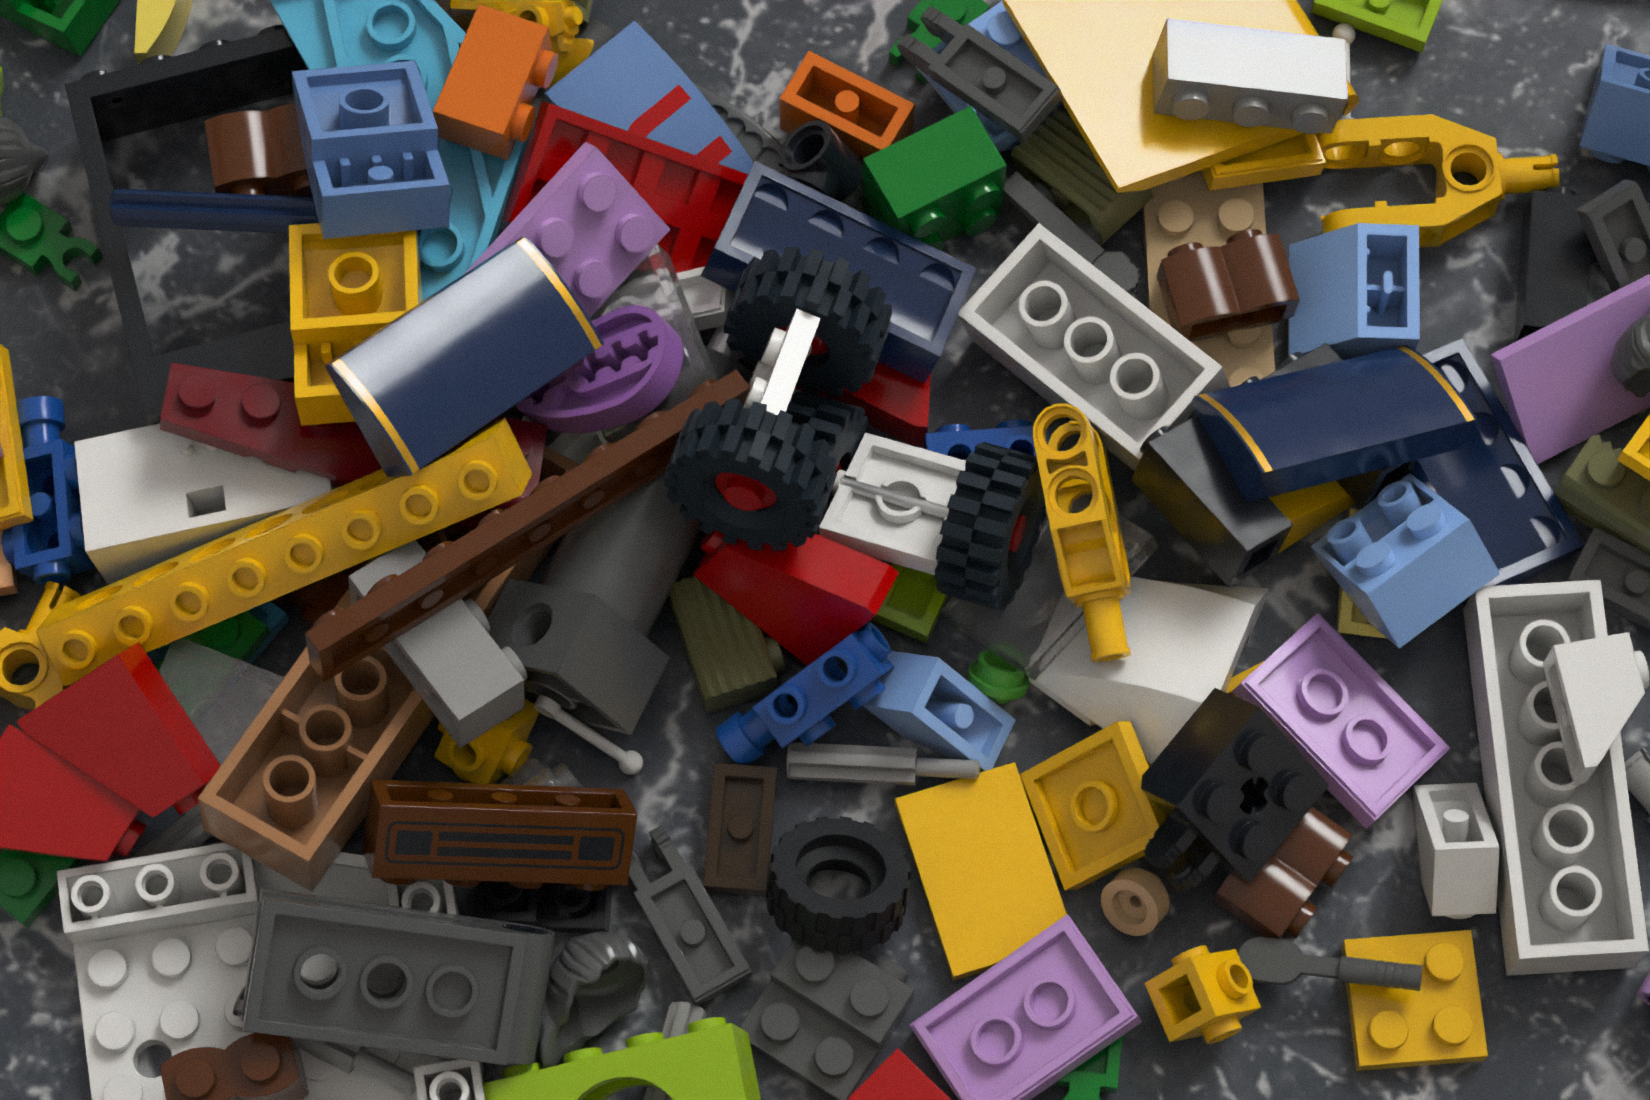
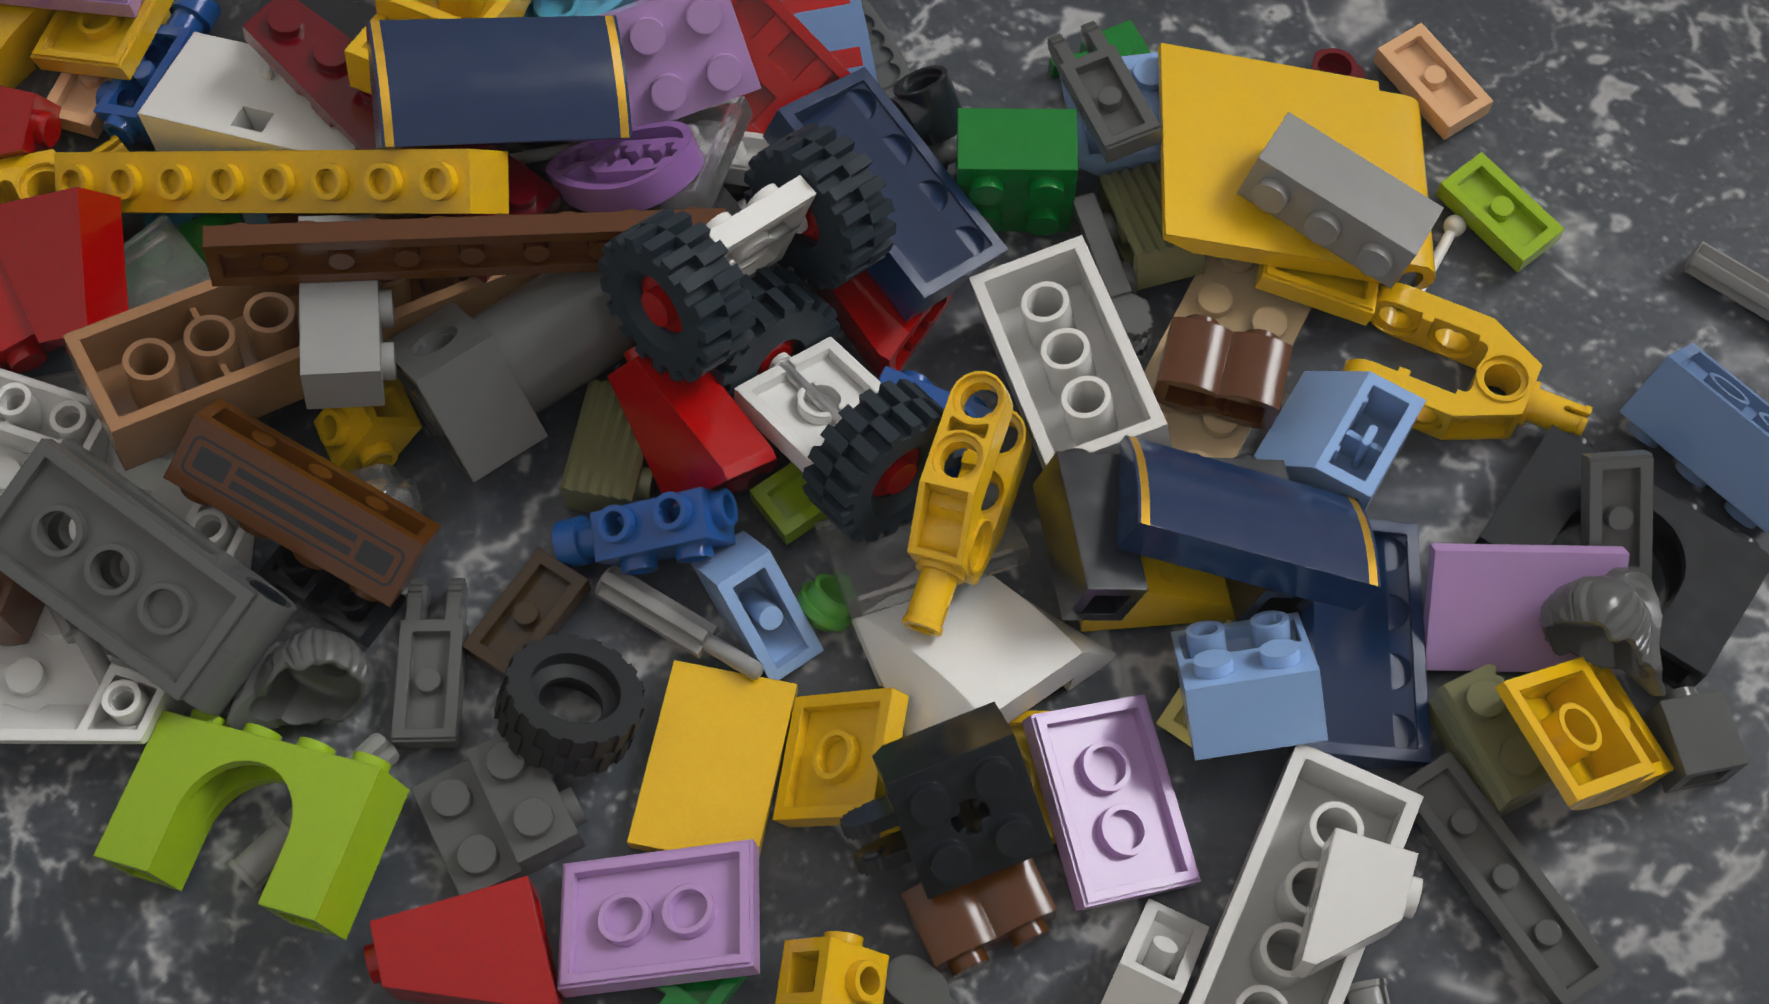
camera: 30 degrees right, 5 degrees down
white hinge [533,695,643,775] -> none
orange brick [779,51,915,162] -> none
tan tile [1101,867,1170,936] -> none

